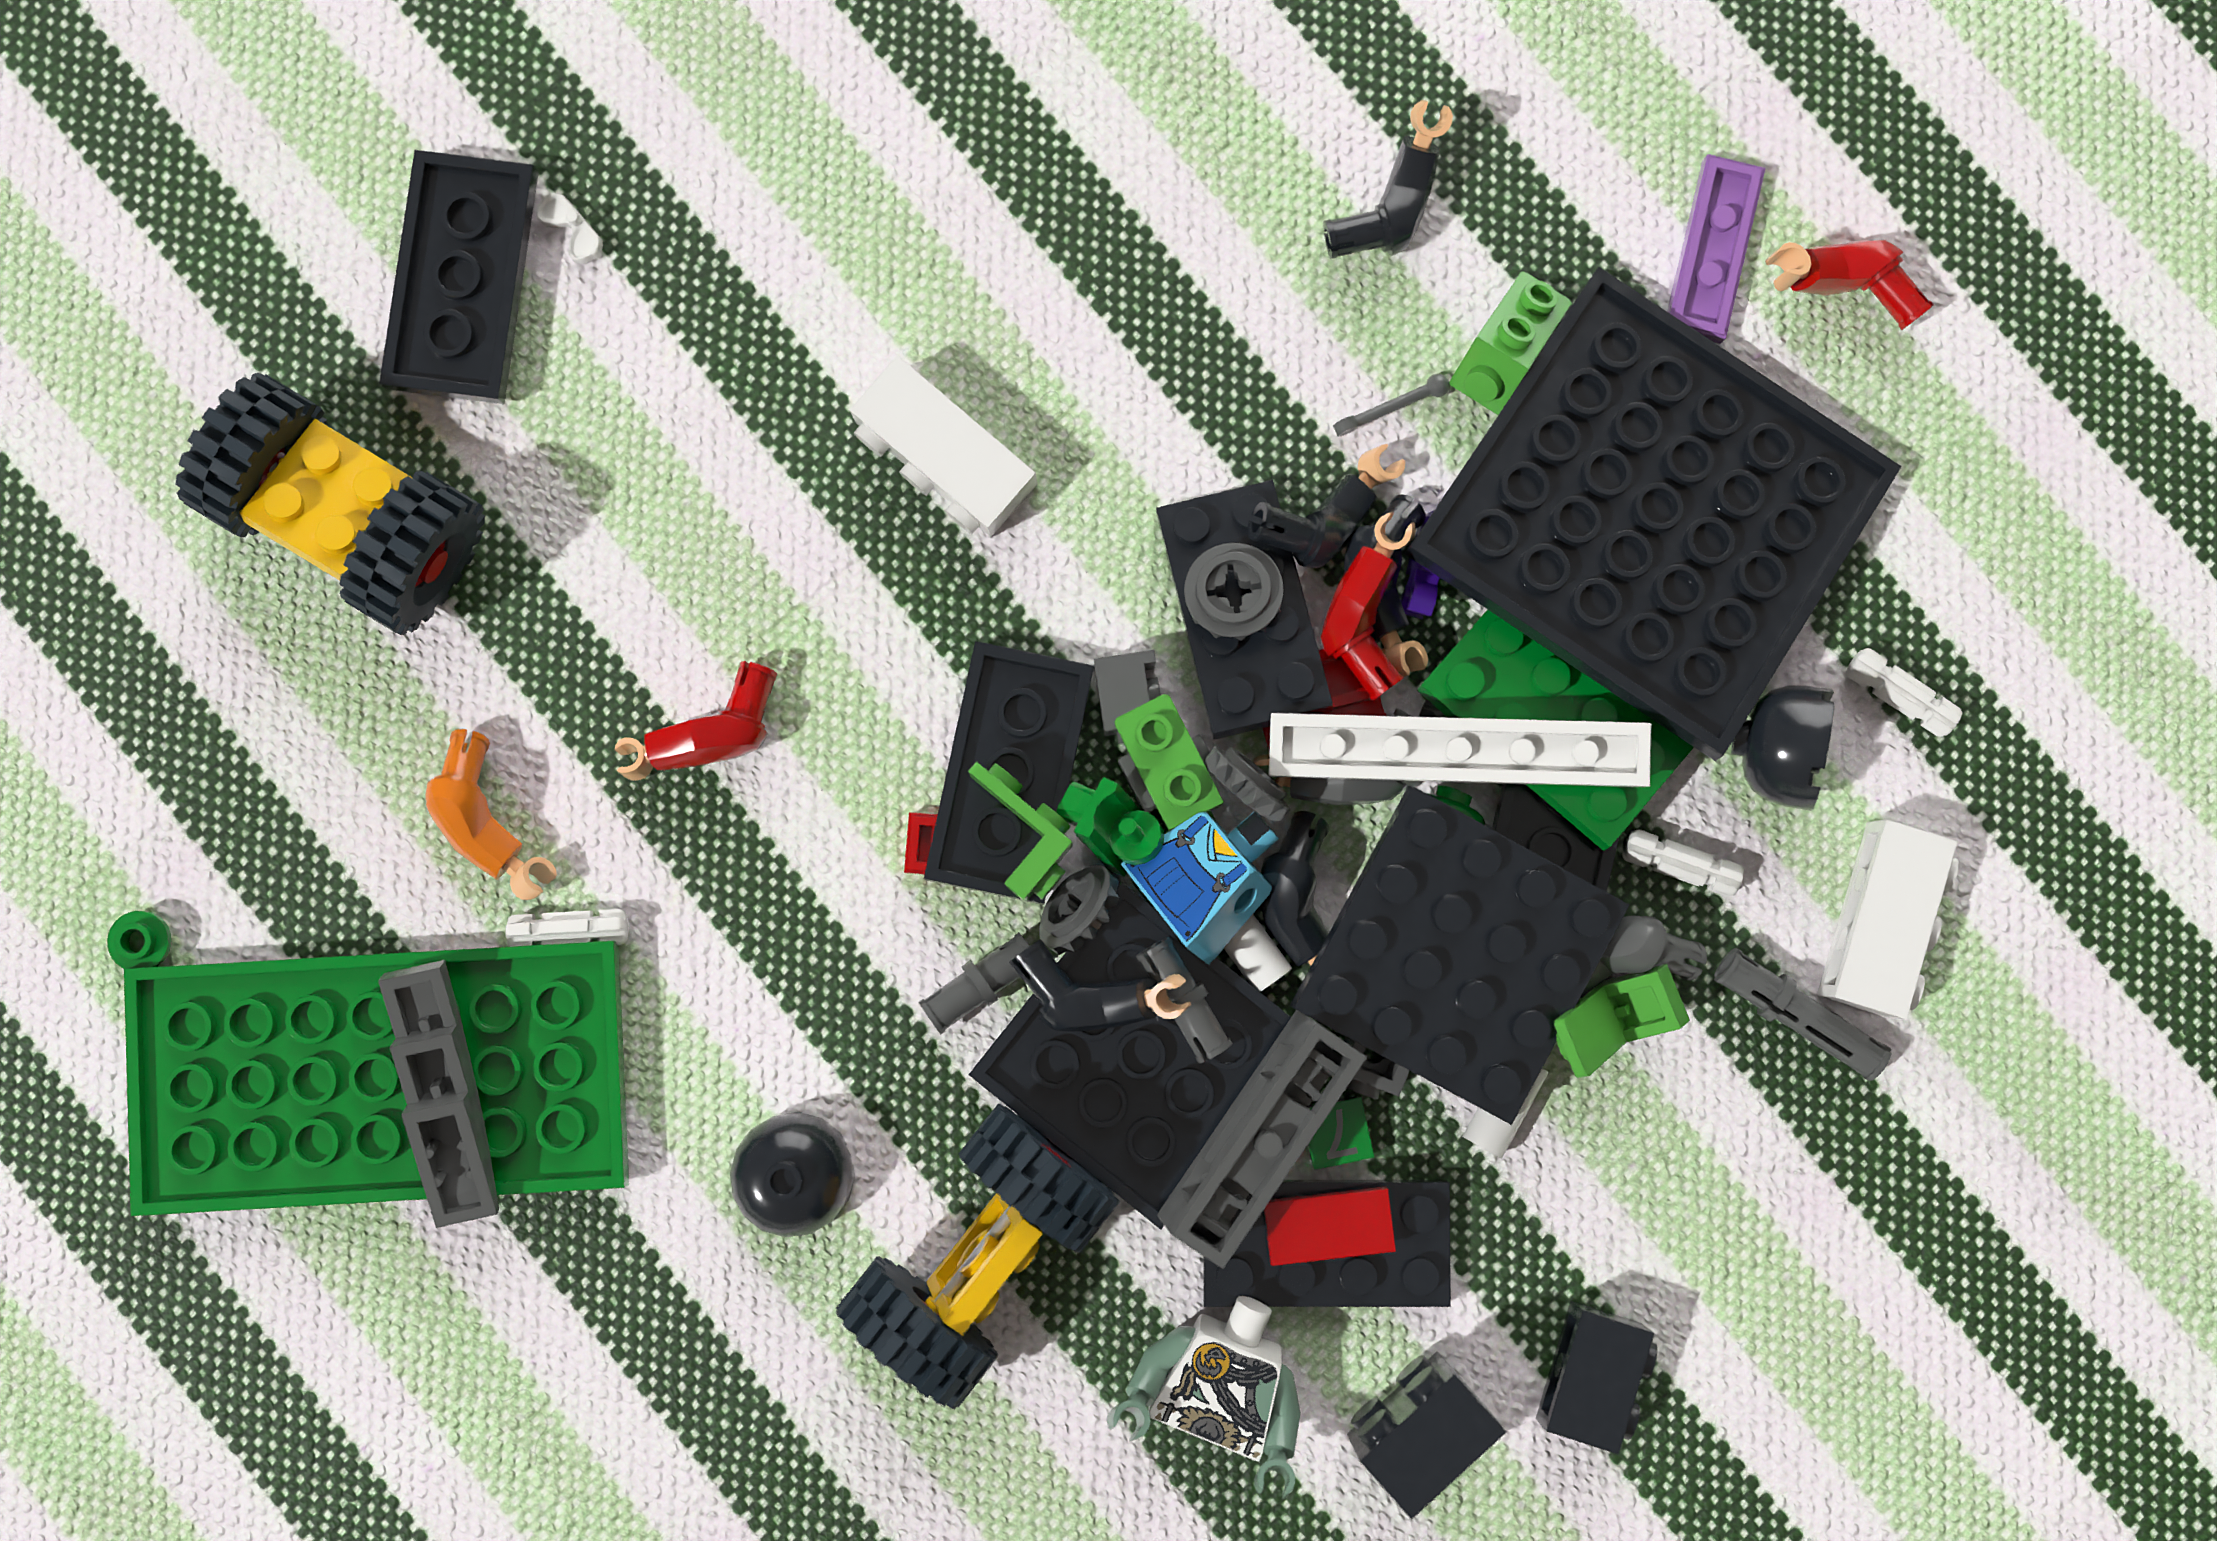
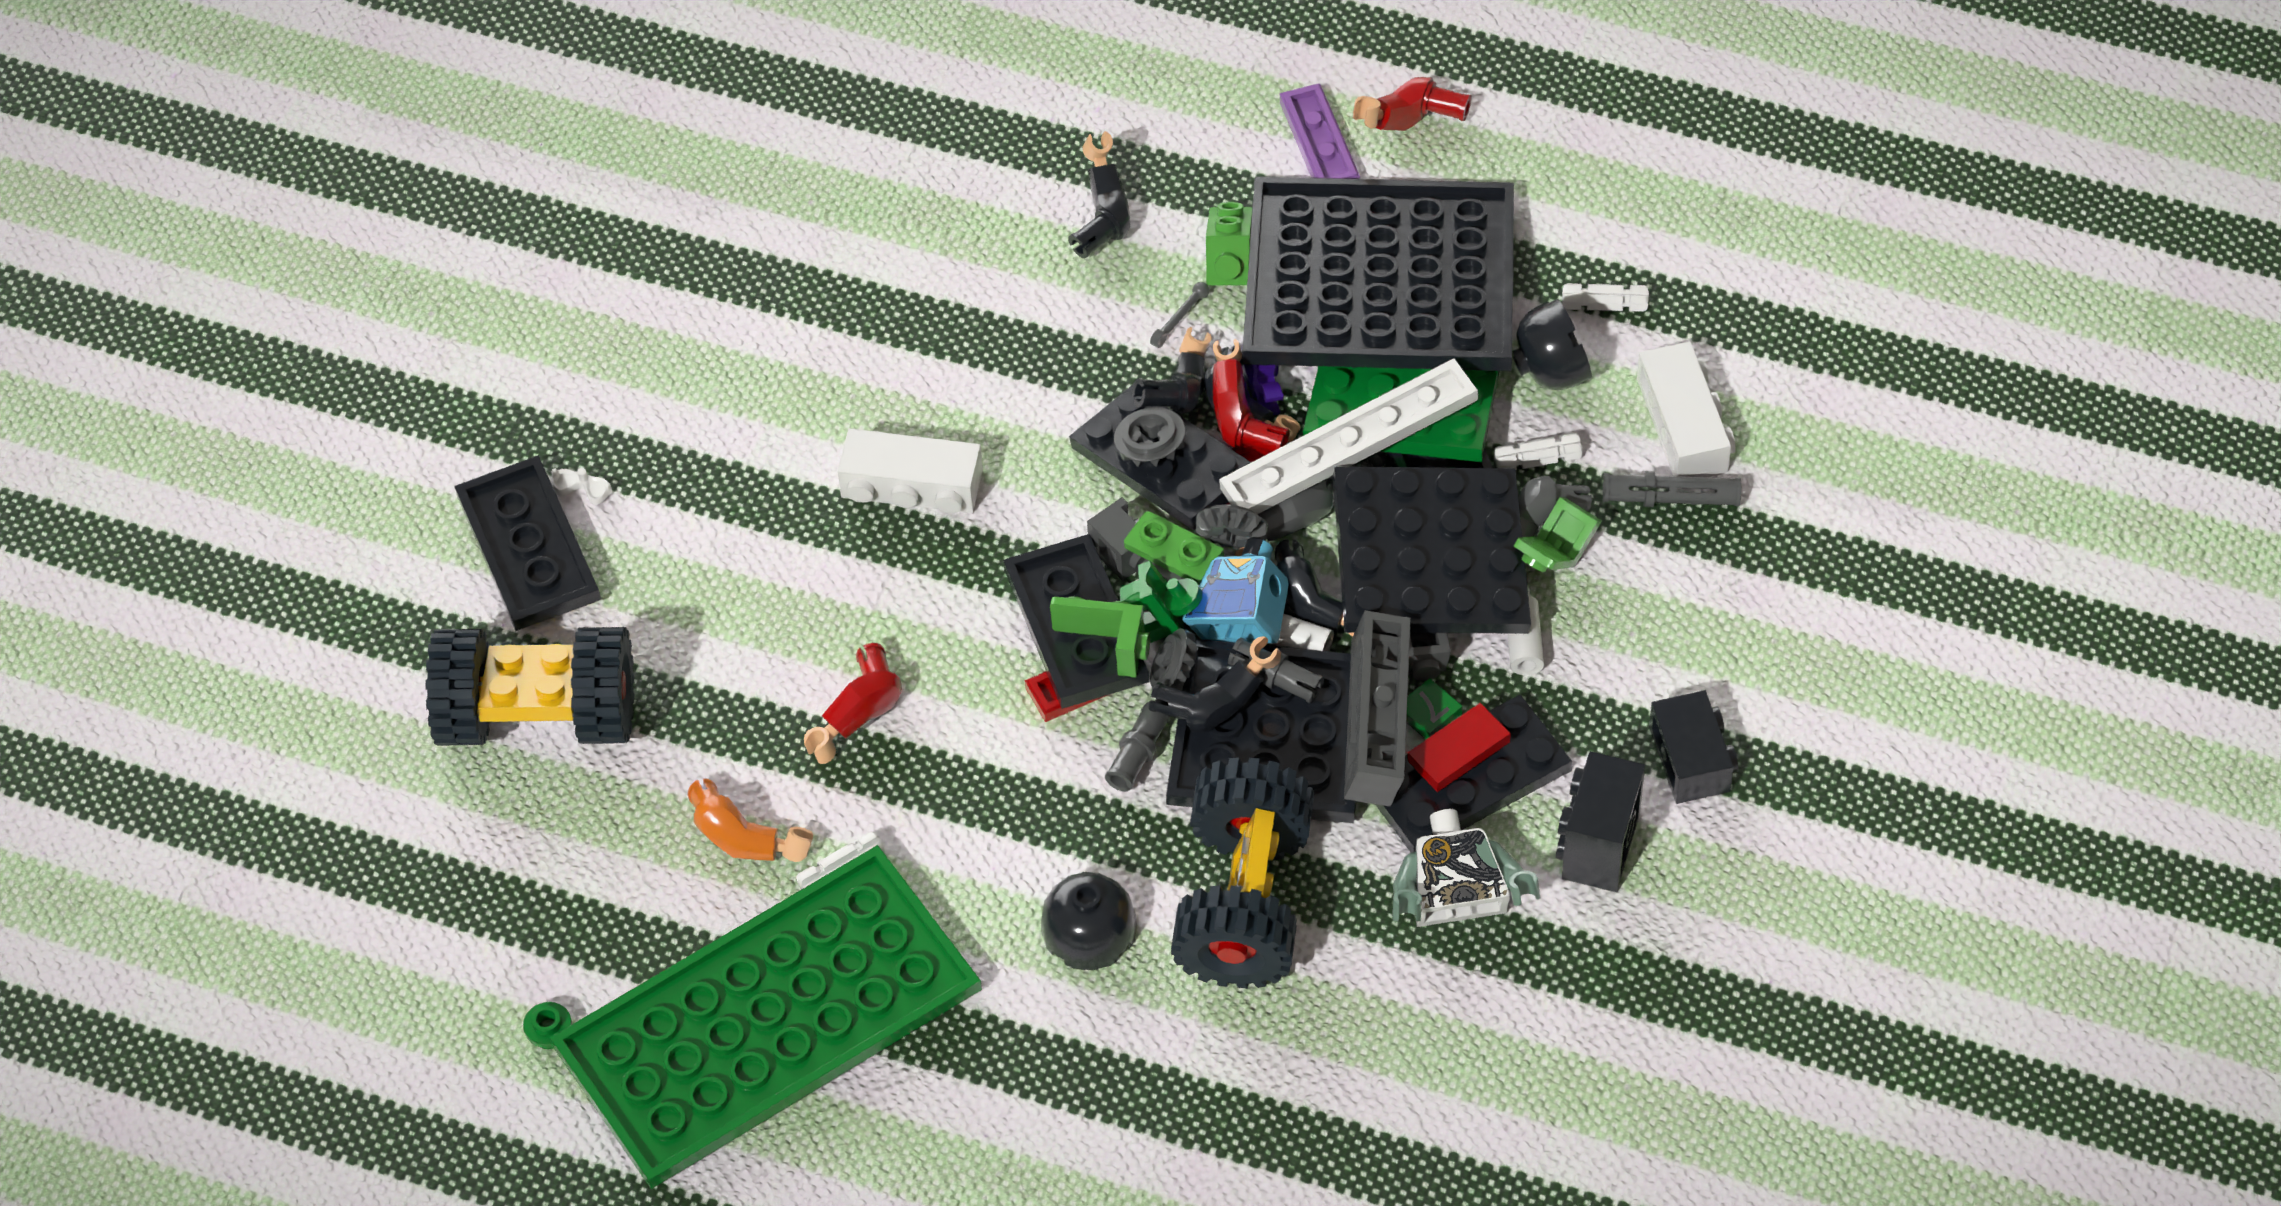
camera: 30 degrees left, 30 degrees down
dark grey slope [378,960,499,1228] -> none

